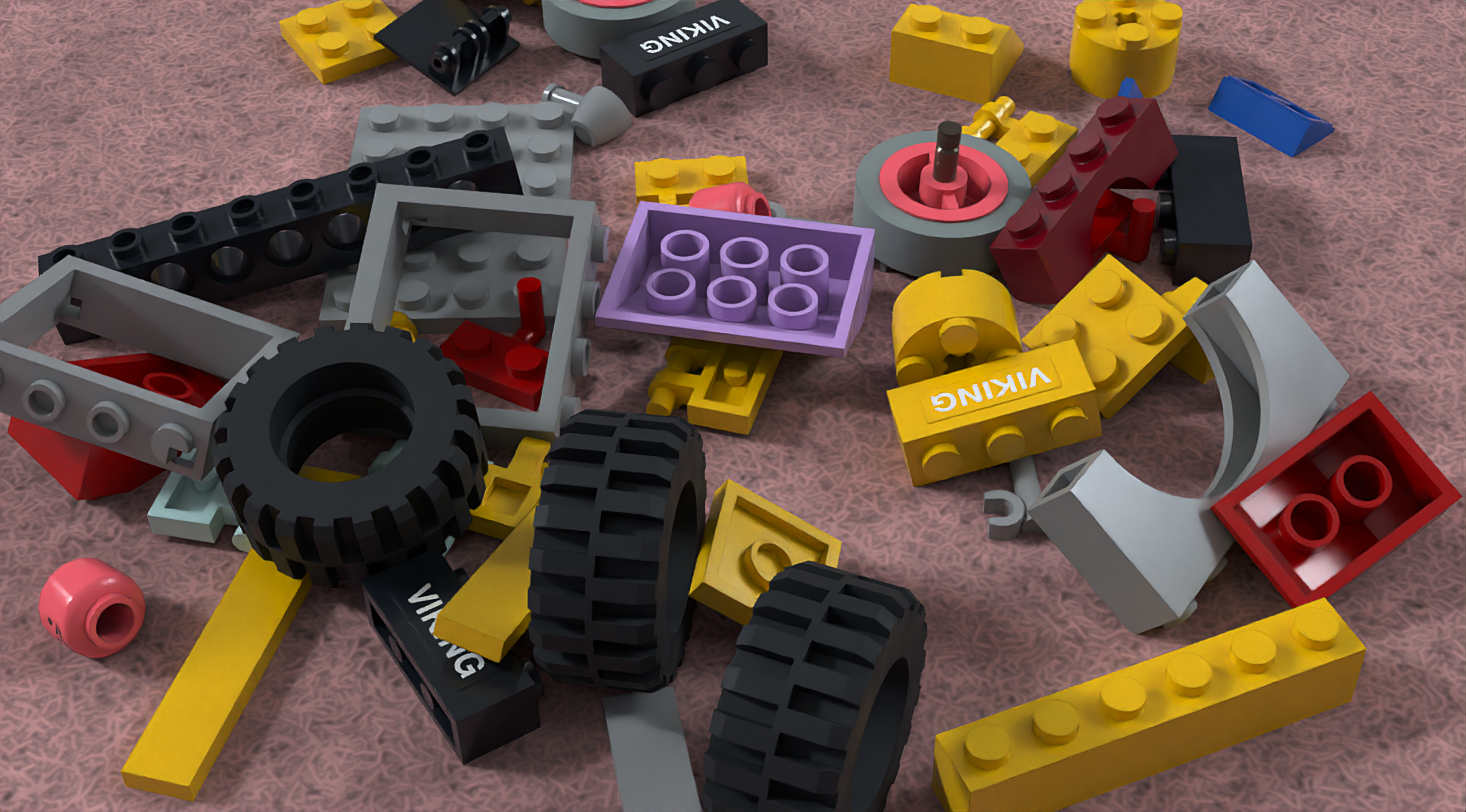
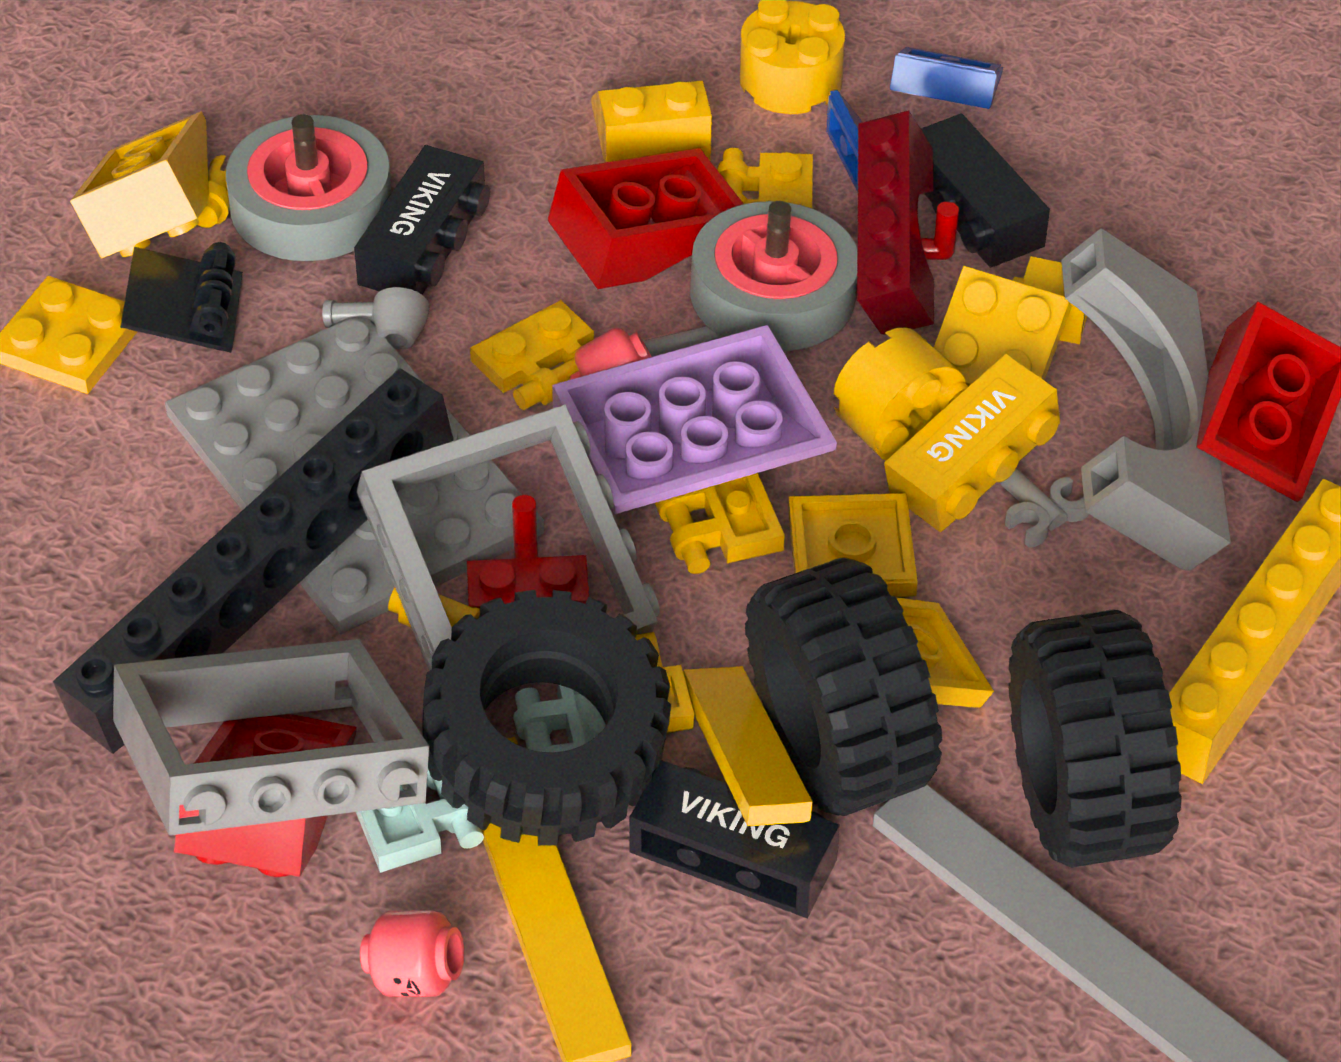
camera: 35 degrees left, 5 degrees up
none -> red slope [548,148,744,289]
none -> yellow plate [788,493,918,597]

